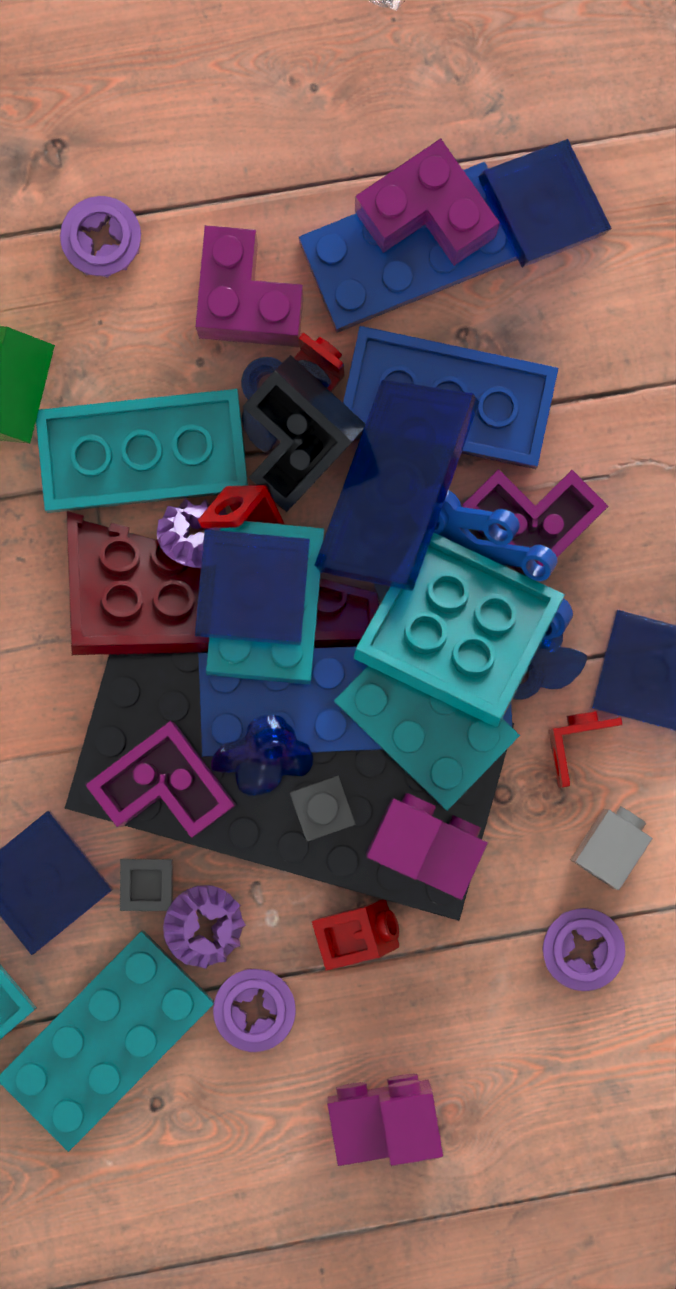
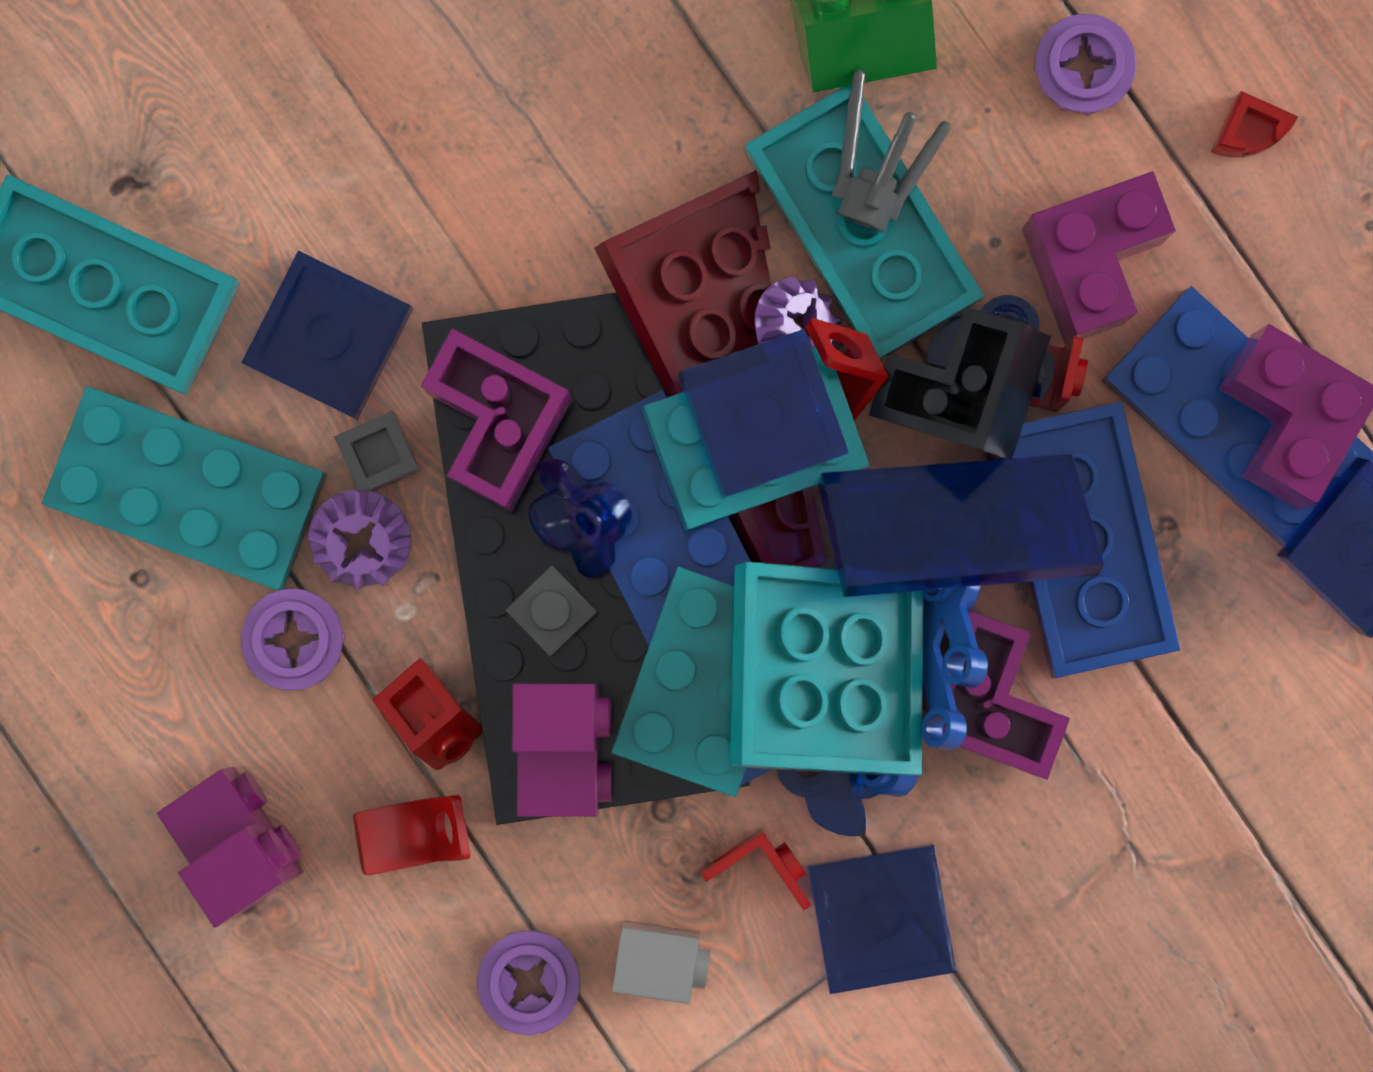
camera: 70 degrees right, 0 degrees up
none -> red bracket [353,795,470,875]
none -> dark grey plant [831,69,951,232]
none -> red tile [1211,91,1298,158]

